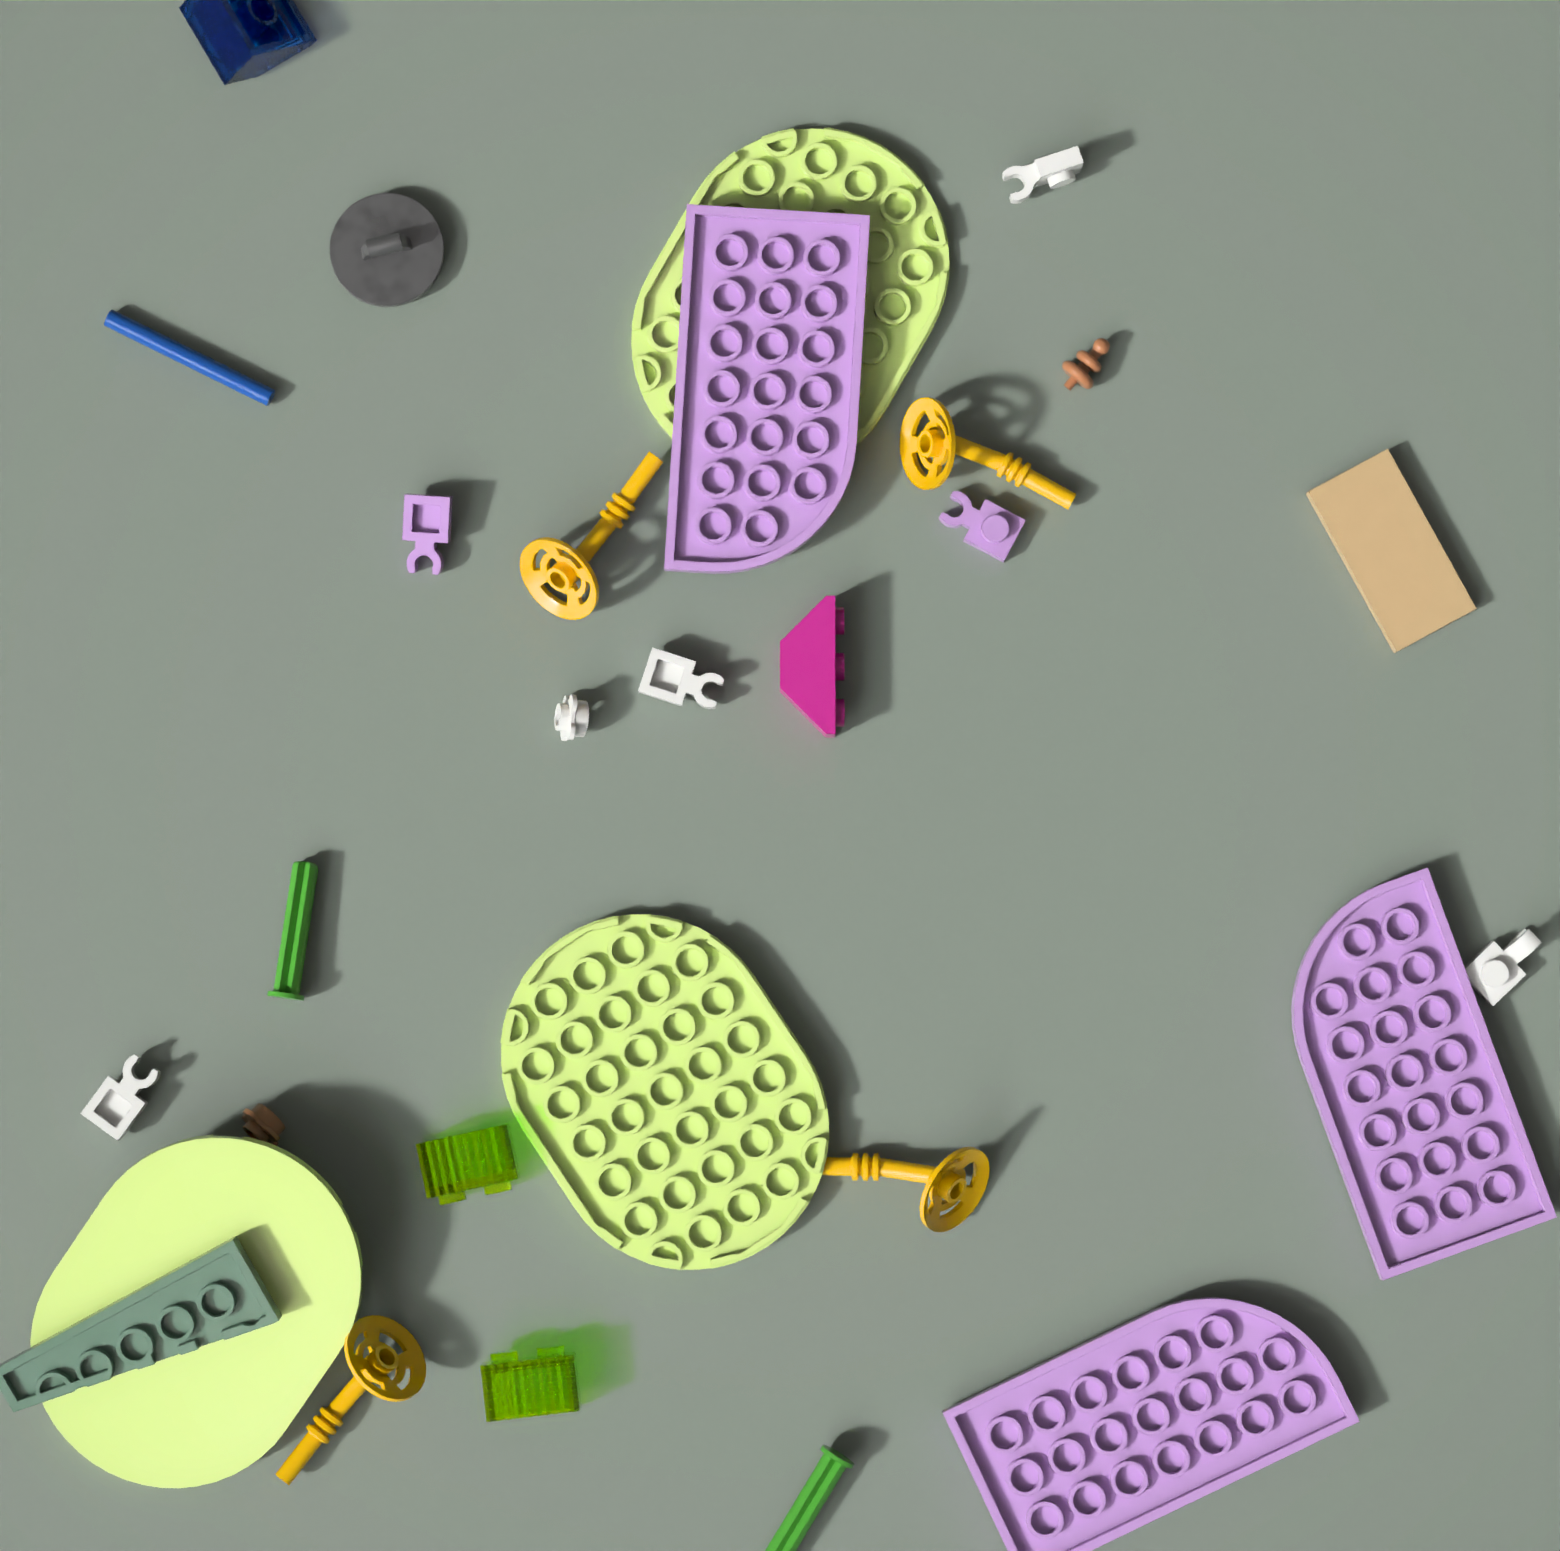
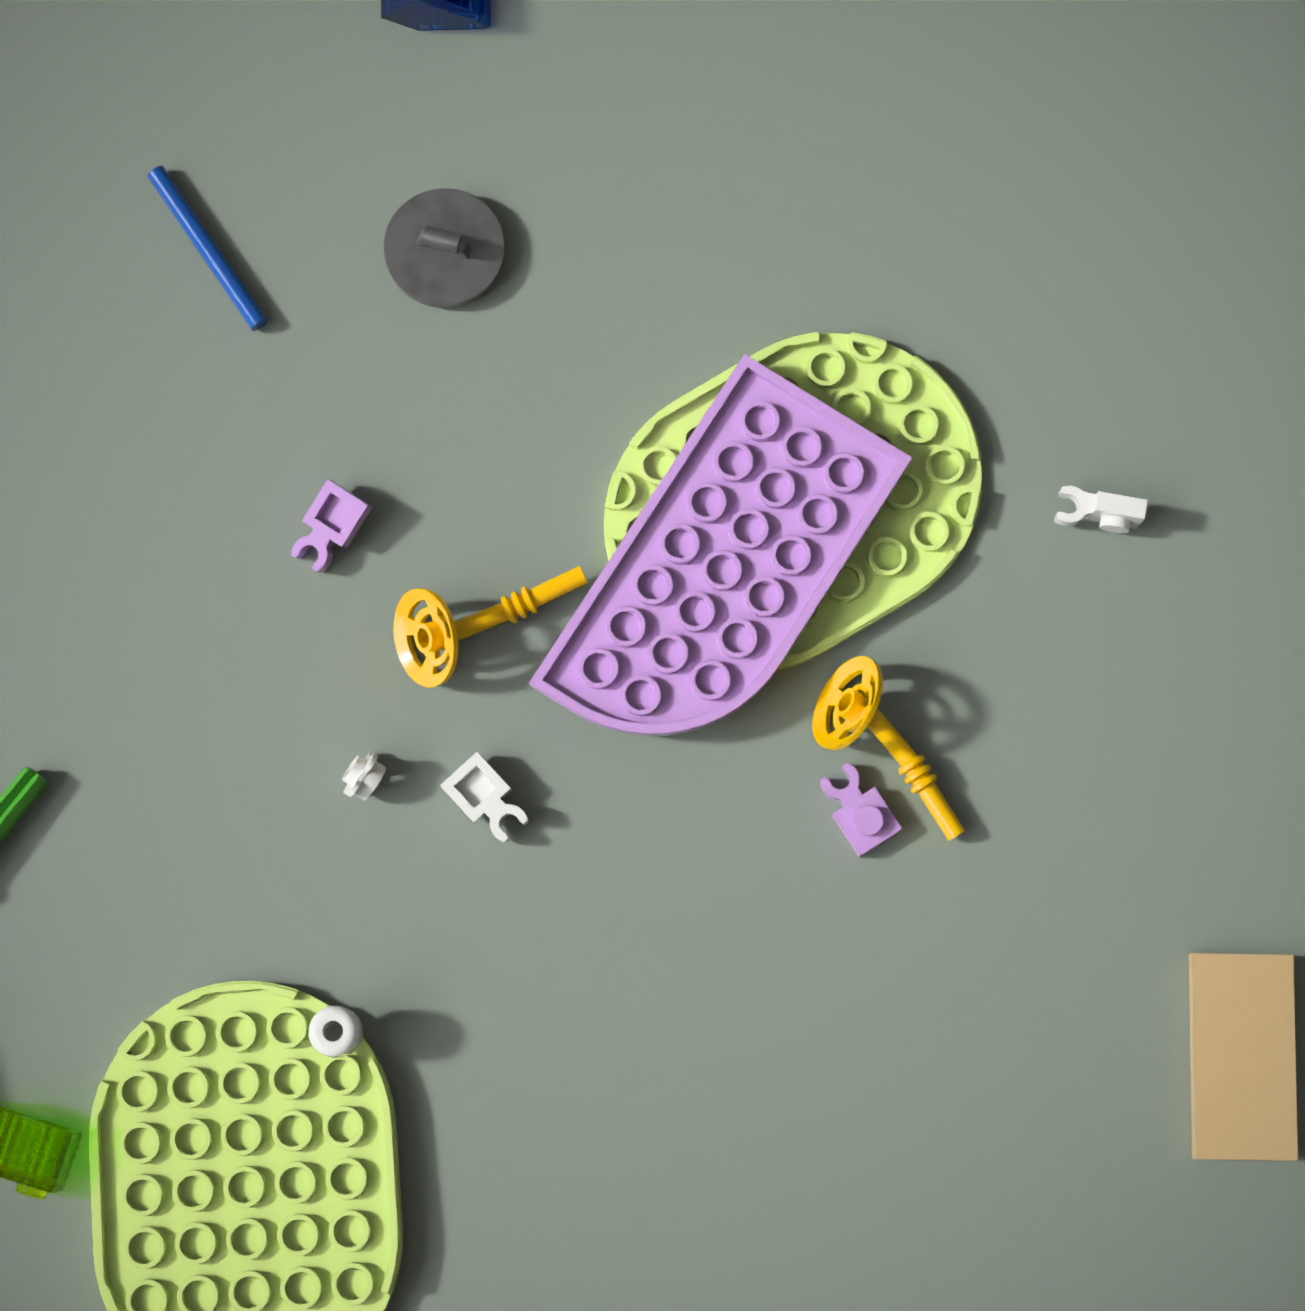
camera: 35 degrees right, 5 degrees down
dark pink slope [780,596,845,738] -> none
nougat hair [1062,338,1110,391] -> none
none -> white piece [309,1006,363,1058]

